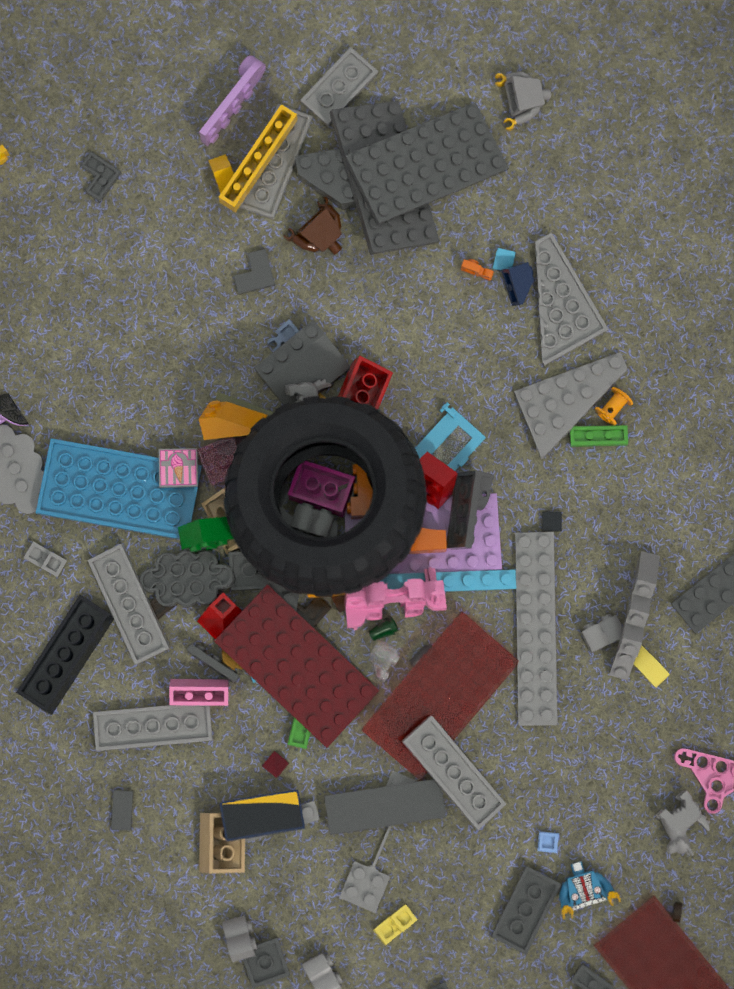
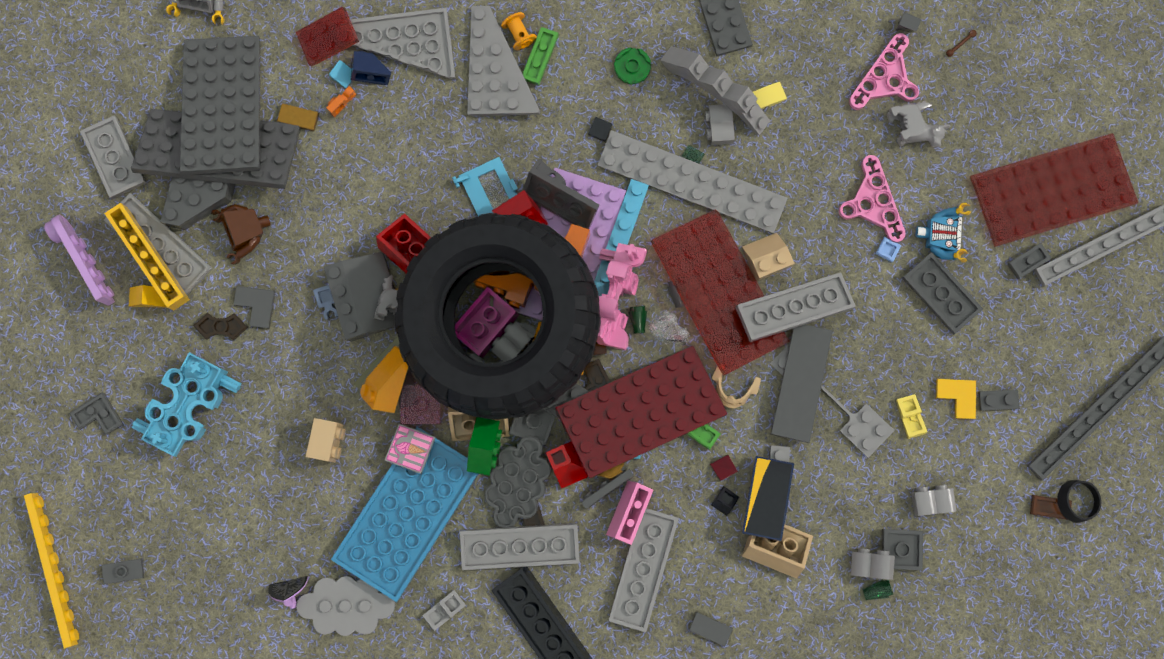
camera: 70 degrees left, 0 degrees up
dark brown tile [672,902,682,922] -> none
none -> medium azure gear [132,352,242,457]
none -> dark brown tile [193,313,248,340]
none -> pearl gold tile [277,103,319,131]
none -> clear red plate [296,7,359,66]
none -> tan brick [306,418,346,463]
none -> green tile [614,48,651,84]
none -> clear green plate [681,145,705,164]
none -> black slope [711,486,739,516]
none -> tan helmet [712,364,761,409]
none -> tan slope [742,233,795,281]
none -> bright pink beam [839,155,905,243]
none -> clear green cone [862,579,893,601]
none -> yellow tile [936,379,976,419]

